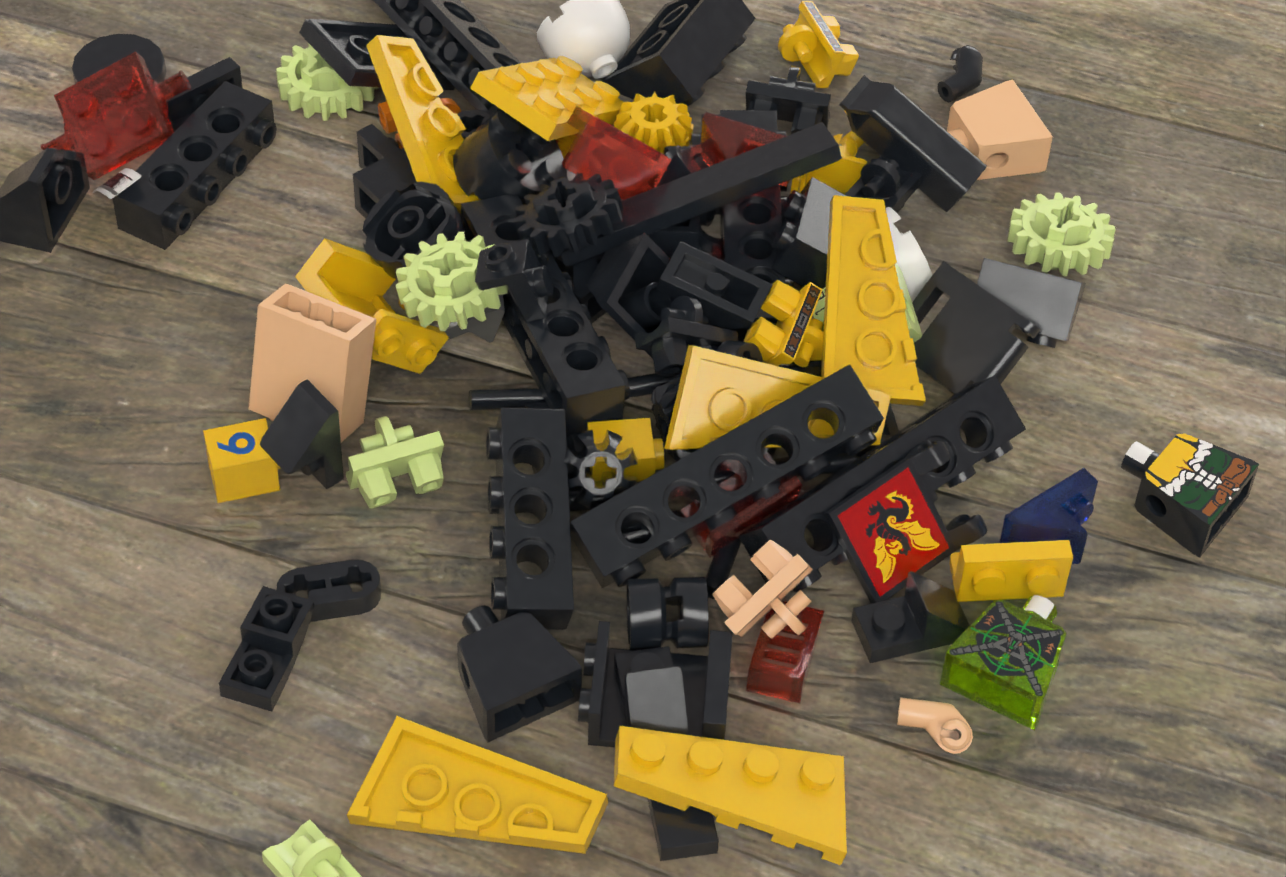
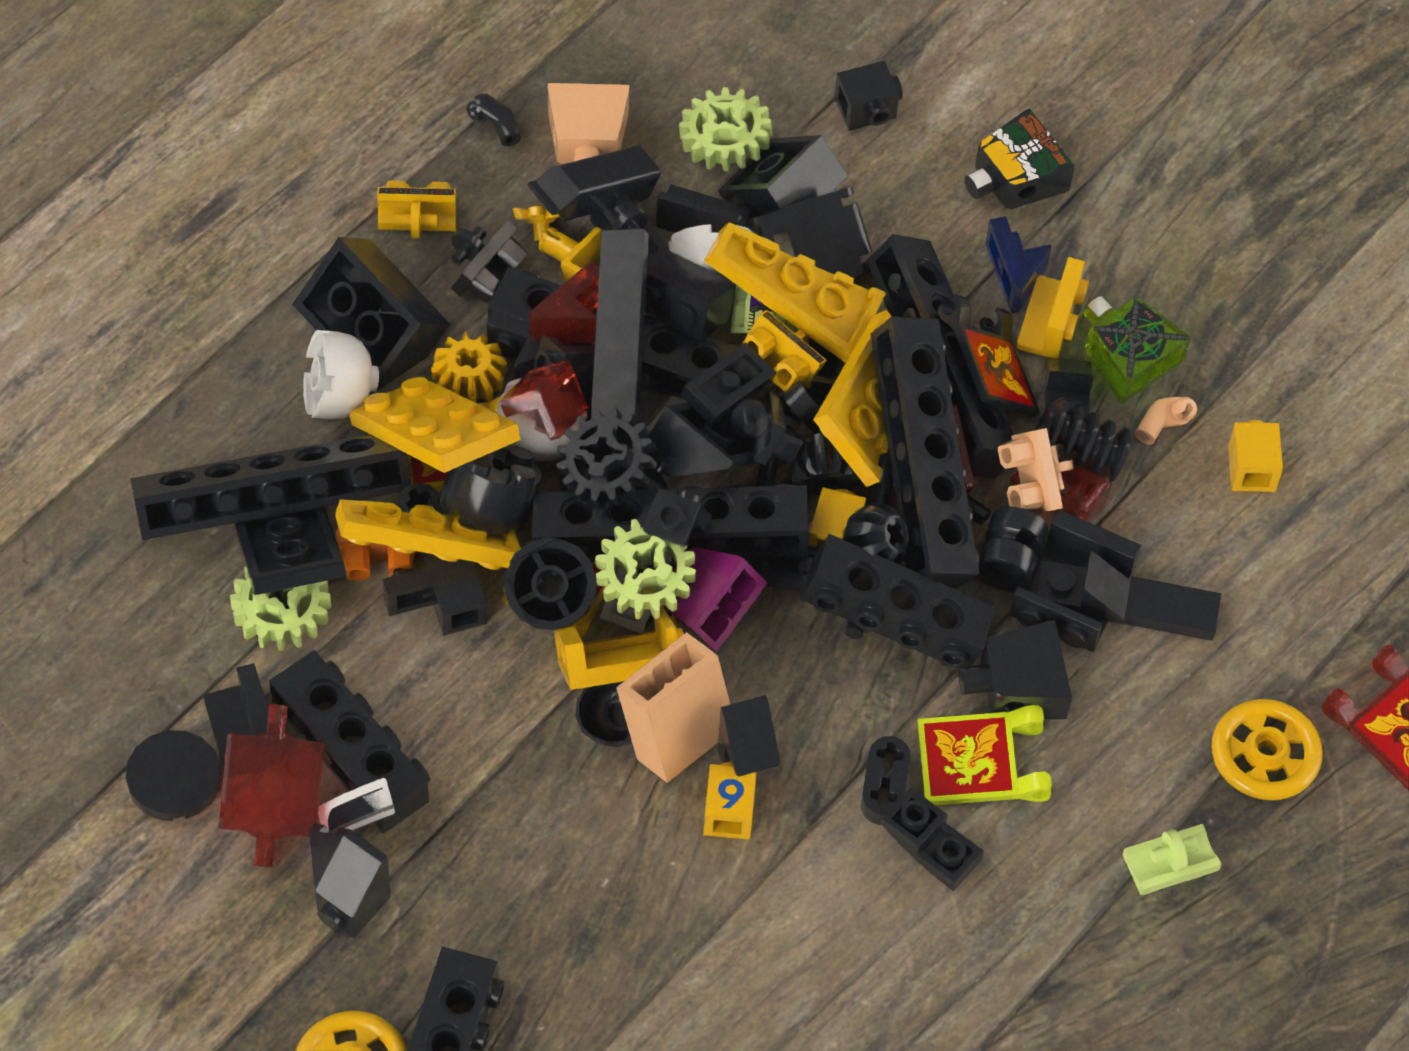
camera: 70 degrees left, 10 degrees up
yellowish green hips [346,416,444,509] -> none
yellow wing [347,716,608,854] -> none
yellow wing [614,726,847,865] -> none
none -> black panel [656,184,752,233]
none -> magenta torso [664,547,767,652]
none -> black brick [834,60,903,131]
none -> flag [917,705,1052,805]
none -> black piece [1034,396,1132,483]
none -> yellow brick [1228,420,1283,492]

